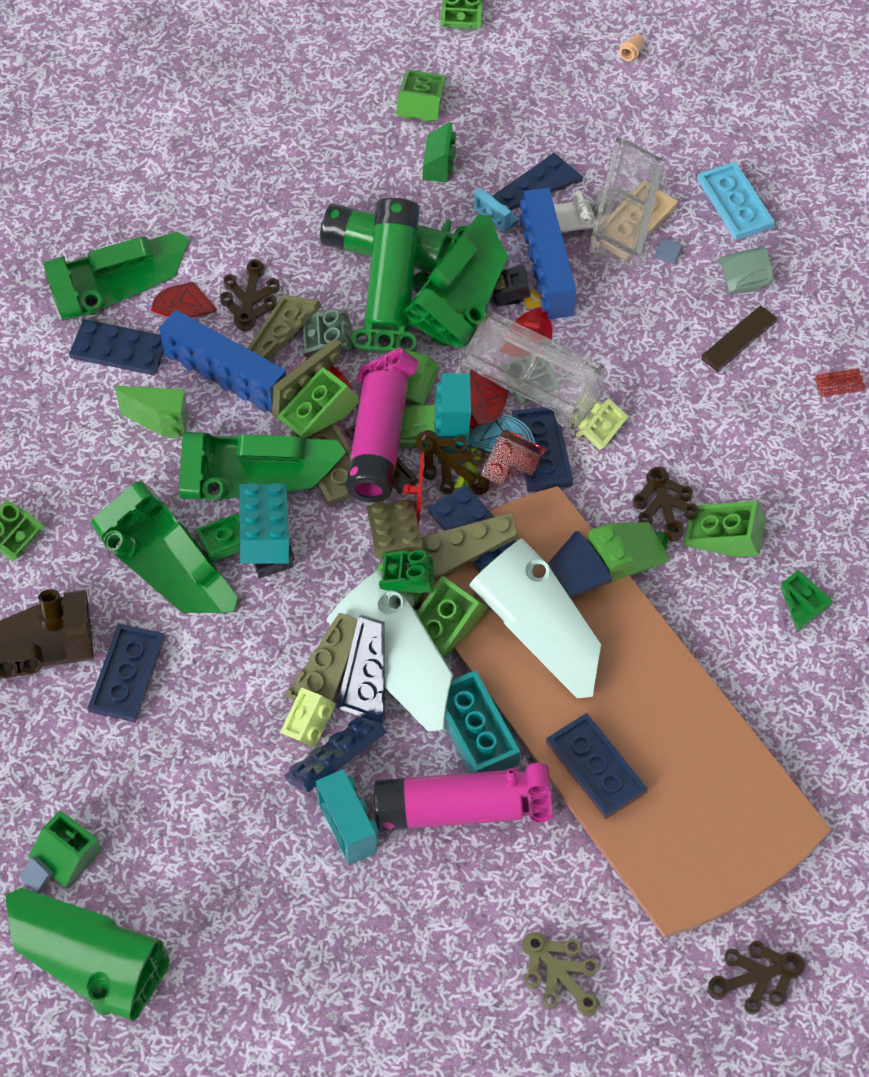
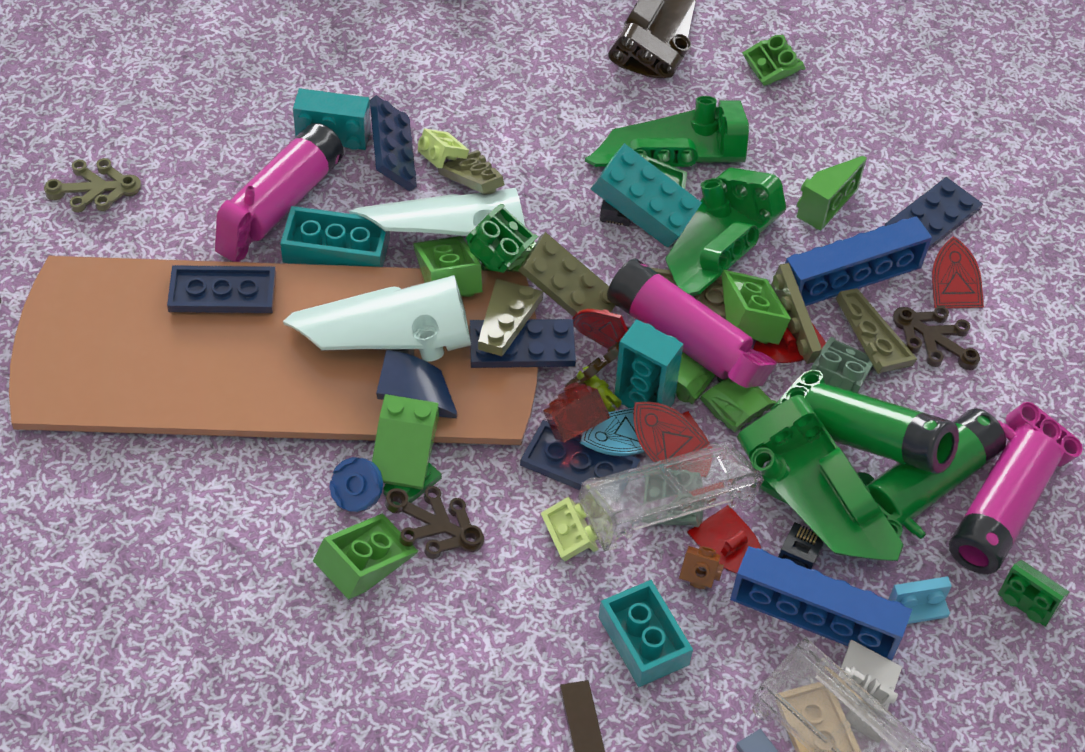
camera: 120 degrees right, 5 degrees down
green panel [43,231,189,321] -> none
dark blue plate [87,623,165,723] -> none
wing [337,615,385,724] -> none
dark blue wing [493,153,583,211] -> none
green wing [780,570,833,632] -> none
none -> blue tile [329,457,383,512]
none -> teal brick [598,579,693,688]
none -> dark orange brick [679,546,724,589]
none -> dark pink piece [949,402,1083,575]

